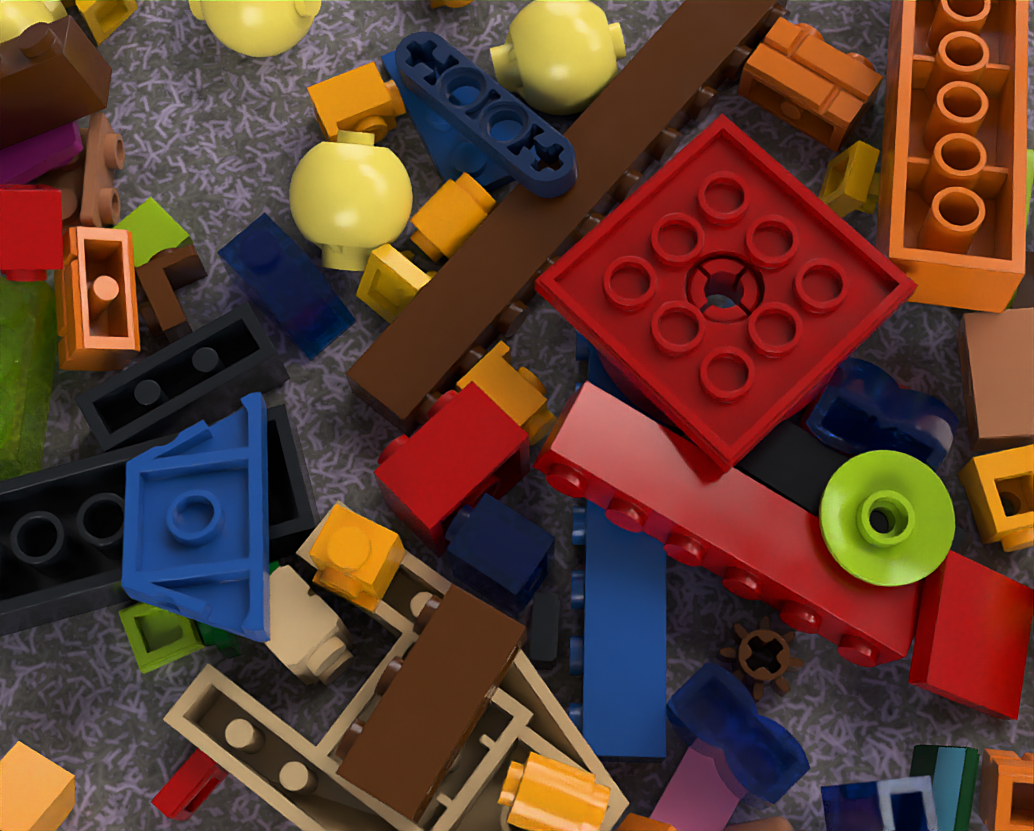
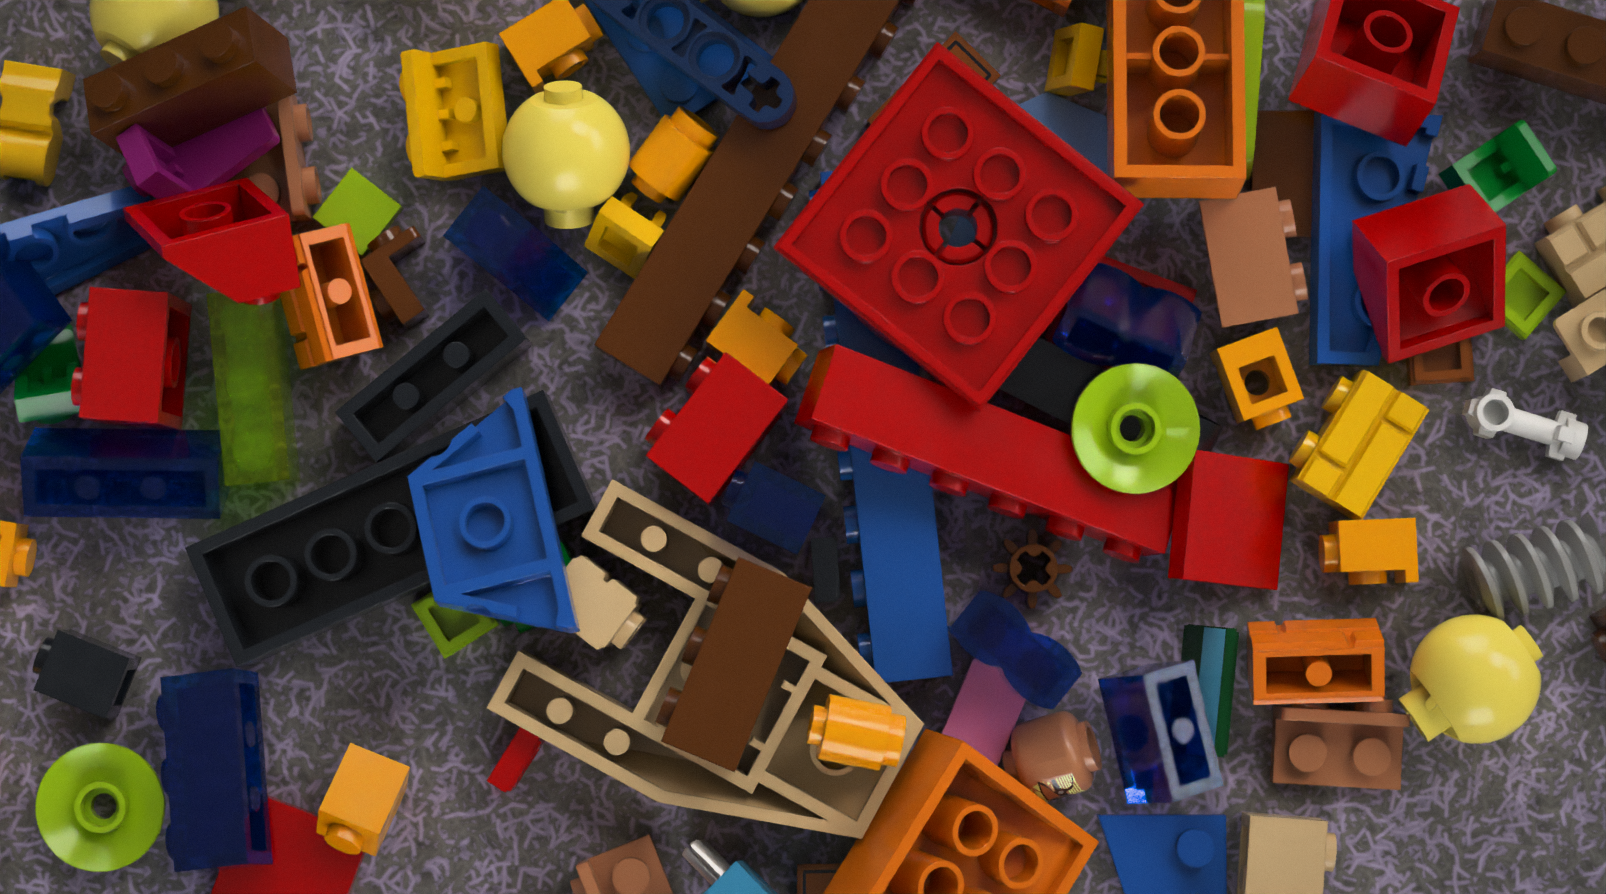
camera: 15 degrees left, 15 degrees up
light orange brick [308,504,406,614] -> none
none -> yellow bracket [399,41,507,181]

